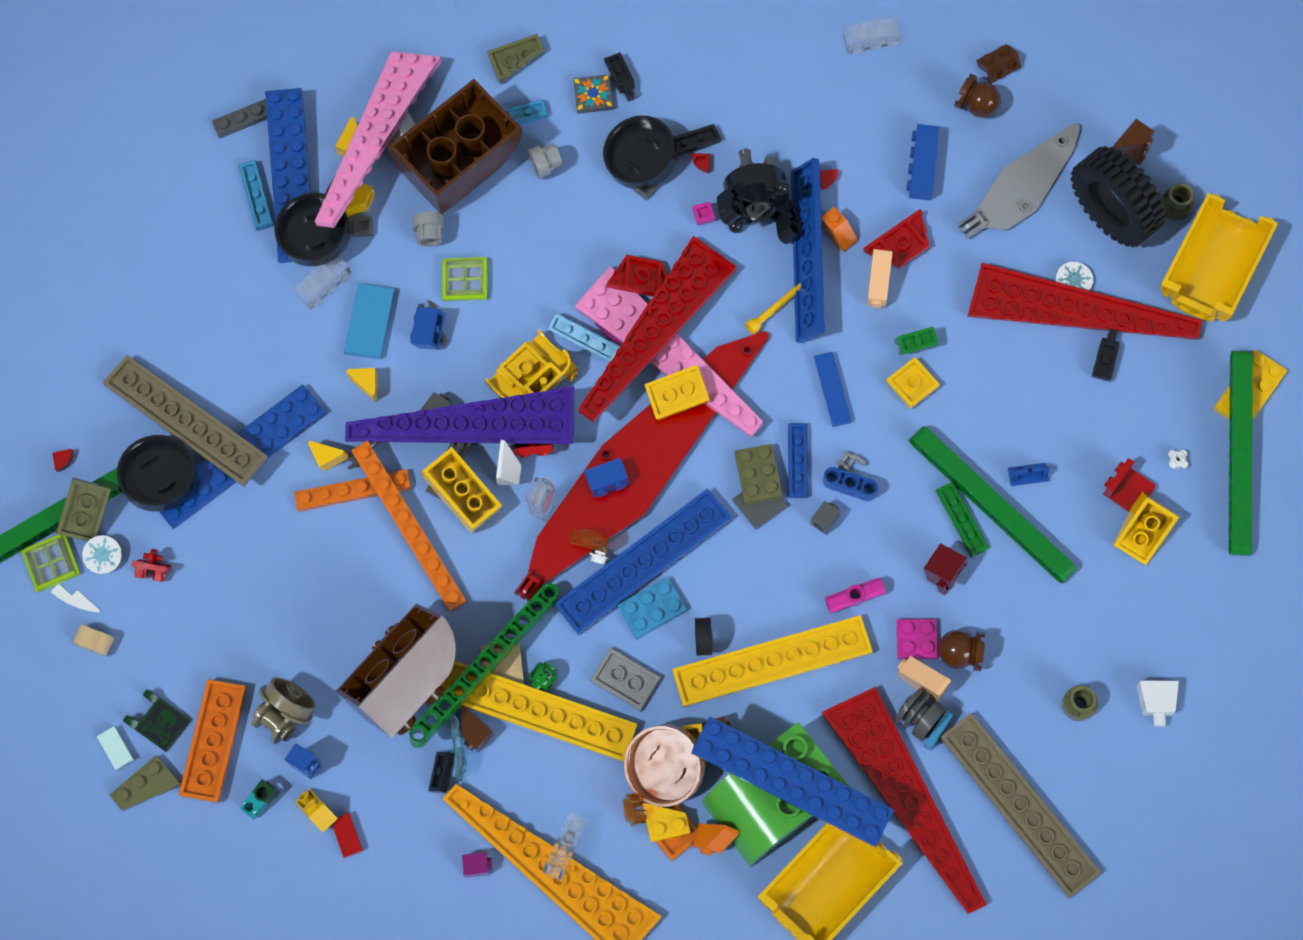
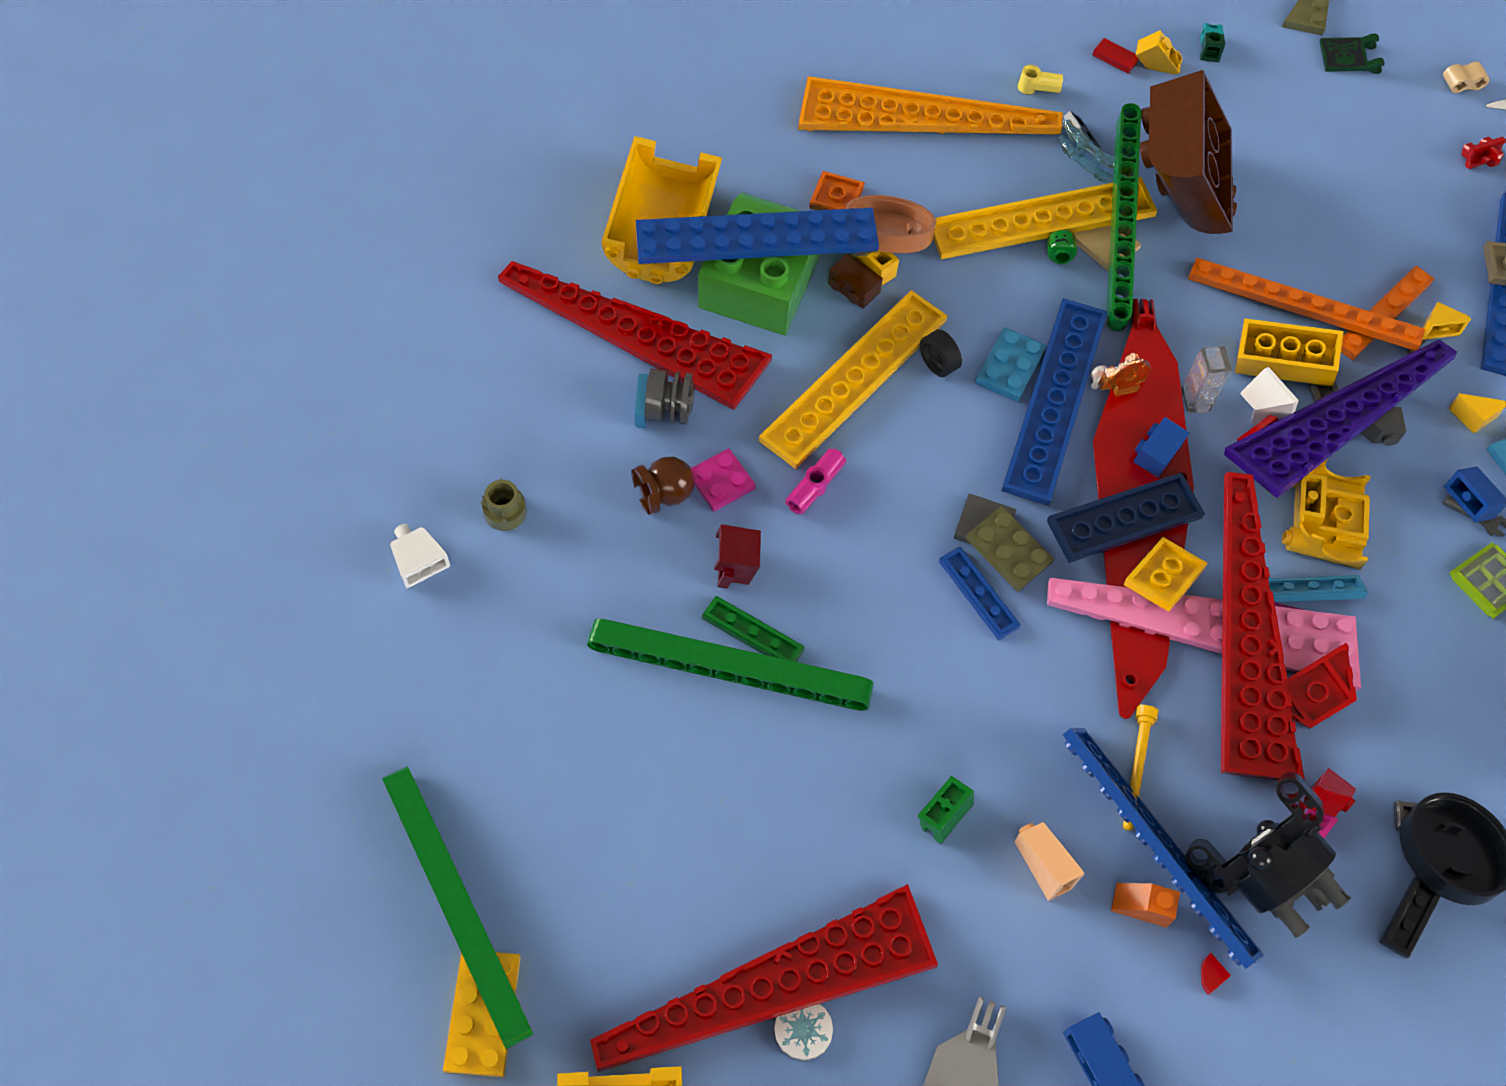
camera: 140 degrees right, 10 degrees down
light aqua tile [97,726,134,771] -> none
orange plate [179,679,247,803] -> none
dark tan piece [252,677,316,744] -> none
blue brick [284,743,322,779] -> none
reddish brown slope [460,706,494,752] -> none
magenta brick [462,852,493,878] -> none
clear brick [543,812,588,881] -> none
light grey tile [590,647,661,712] -> none
clear orange piece [622,792,647,827] -> none
yellow wing [642,803,690,843] -> none
red tile [692,153,710,173] -> none
orange slope [693,823,739,856] -> none
dark grey brick [810,501,840,535] -> none
blue tile [814,352,851,427] -> none
blue beam [823,467,878,501] -> none
light grey piece [836,451,866,473] -> none
red wing [863,209,929,269] -> none
yellow plate [886,357,940,409] -> none
light nougat slope [897,656,951,703] -> none
dark tan plate [940,713,1101,899] -> none
blue hinge [1007,463,1049,486] -> none
black hinge [1091,329,1120,382] -> none
red bracket [1103,458,1155,512] -> none
yellow slope [1113,492,1179,565] -> none
white plate [1168,450,1188,469] -> none
none -> light yellow piece [1017,65,1063,94]
none -> dark blue plate [1047,472,1205,563]
none -> red slope [1303,768,1356,817]

